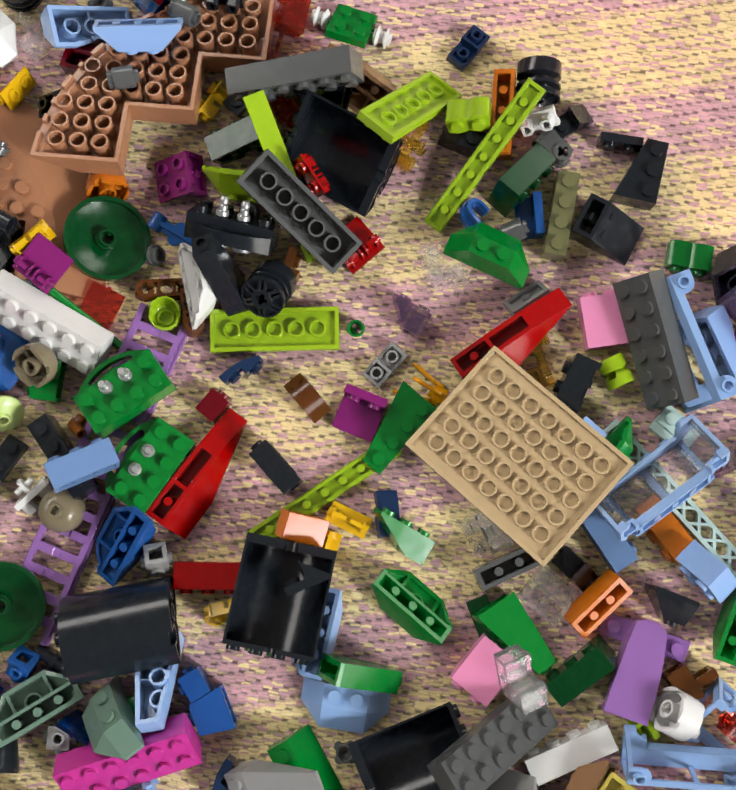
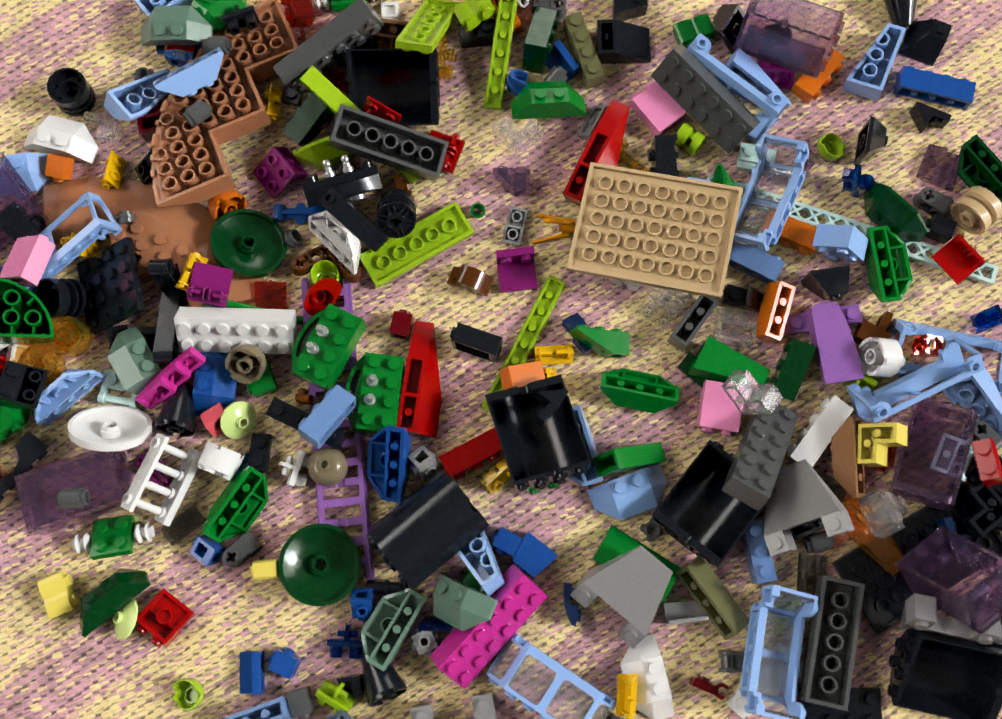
camera: 30 degrees left, 5 degrees down
dark blue slope [219,355,263,386] -> none
green wing [363,381,436,475] -> none
none -> red piece [304,278,342,316]
none -> white tile [381,1,399,19]

